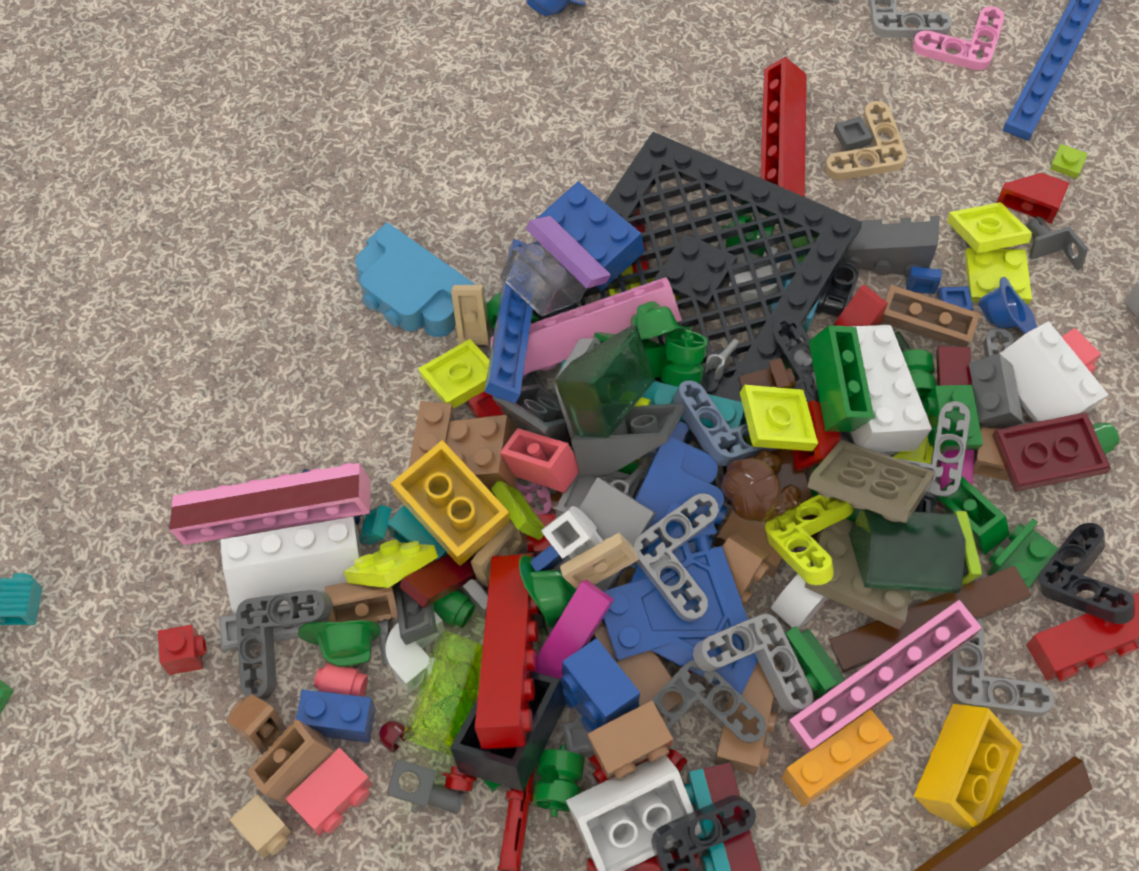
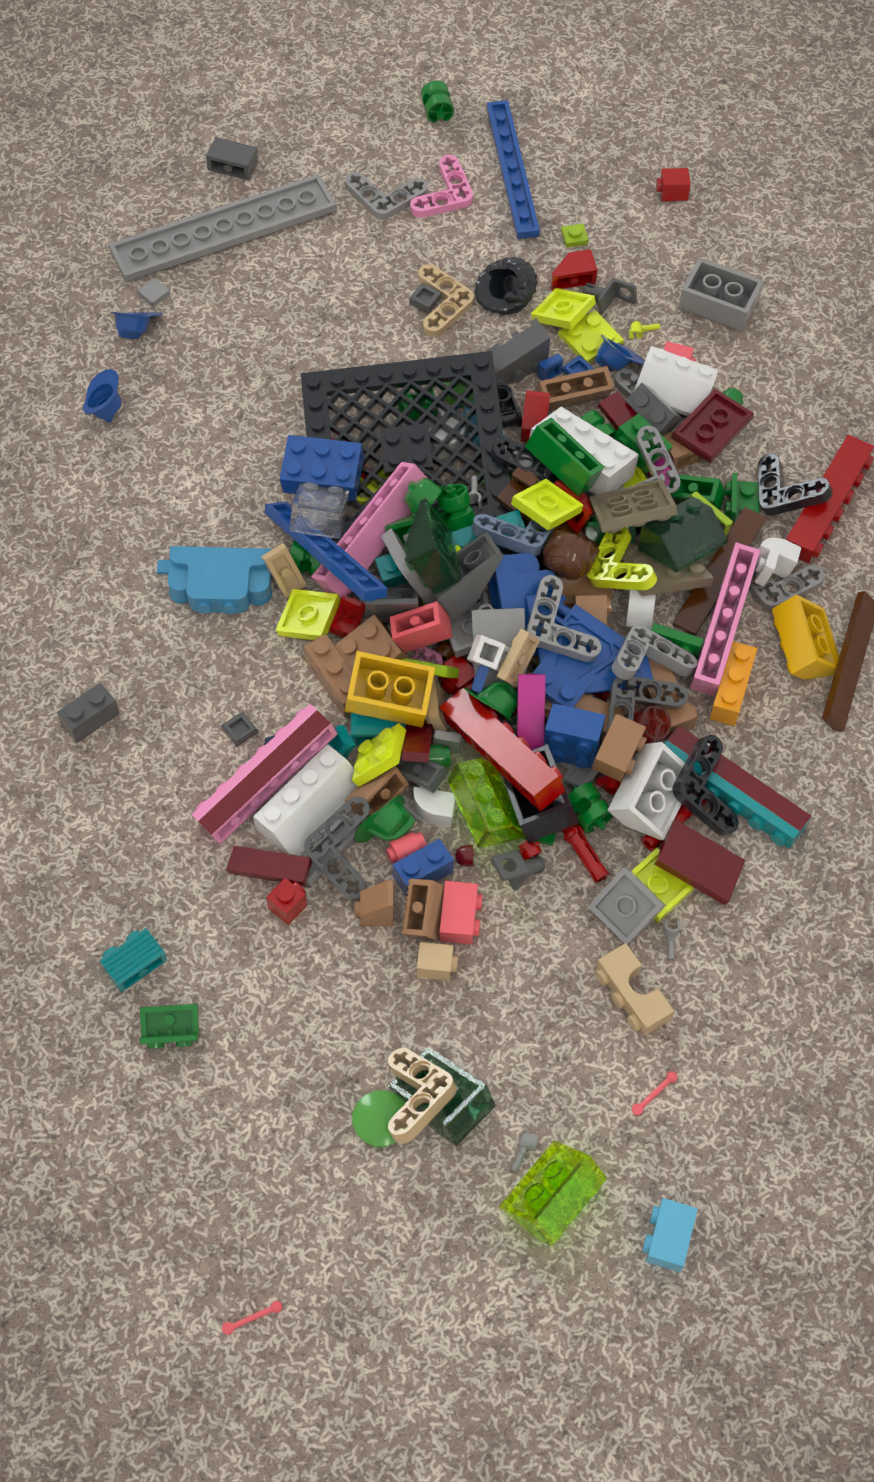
camera: 40 degrees left, 0 degrees up
medium lavender tile [526,216,611,288] -> none
red brick [760,57,807,197] -> none
none -> dark grey brick [57,683,119,744]
none -> blue piece [83,369,122,423]
none -> dark grey tile [221,712,258,747]
none -> dark red tile [226,846,312,886]
none -> black piece [474,257,537,315]
none -> clear red wheel [626,706,671,744]
none -> neon yellow hand [629,321,660,339]
none -> white brick [754,538,801,587]

